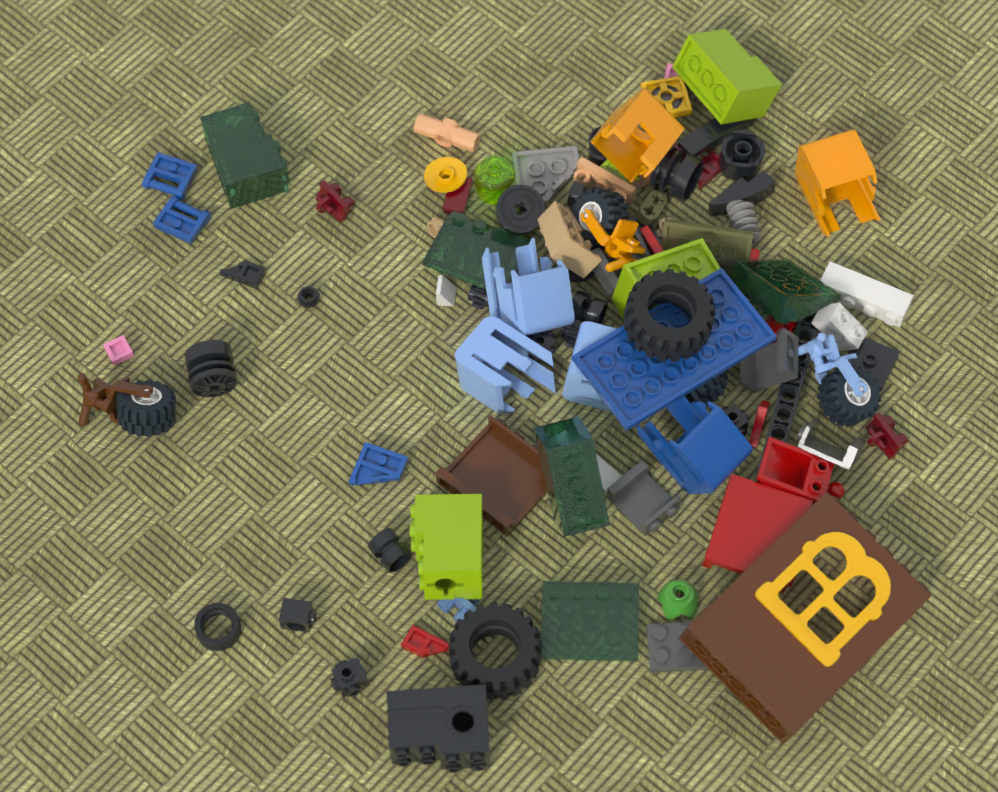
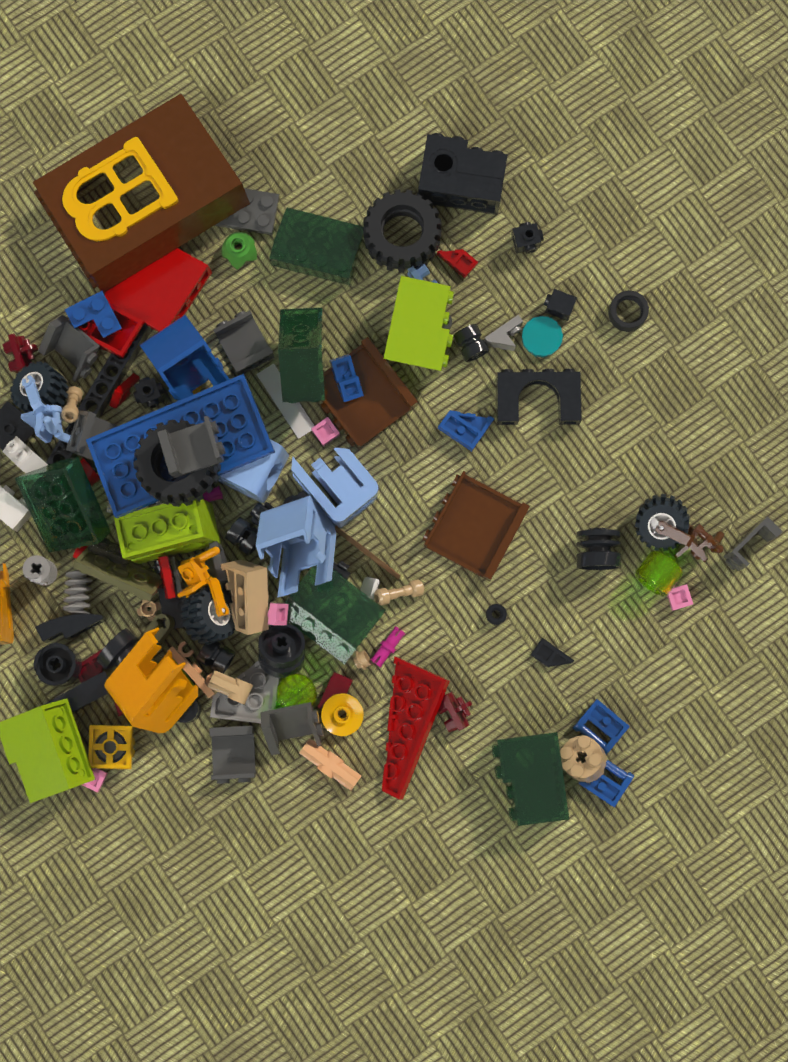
camera: 170 degrees left, 20 degrees up
none -> light grey piece [23,555,58,586]
none -> tan piece [61,386,83,423]
none -> blue plate [64,291,122,338]
none -> dark grey panel [157,416,226,478]
none -> tan piece [207,670,253,705]
none -> dark grey panel [209,726,256,784]
none -> dark grey panel [260,702,324,755]
none -> bright pink plate [268,603,289,625]
none -> bright pink plate [311,417,340,447]
none -> blue slope [329,354,364,402]
none -> medium nougat sticker [335,526,401,580]
none -> dark pink pin [370,626,405,668]
none -> tan piece [374,579,424,606]
none -> red wing [382,656,450,800]
none -> reddish brown panel [422,471,530,582]
none -> light grey slope [484,315,523,351]
none -> black arch [496,369,582,425]
none -> teal tile [521,316,563,358]
none -> tan brick [560,735,607,783]
none -> clear neon green head [635,551,683,597]
none -> dark grey panel [723,516,783,571]

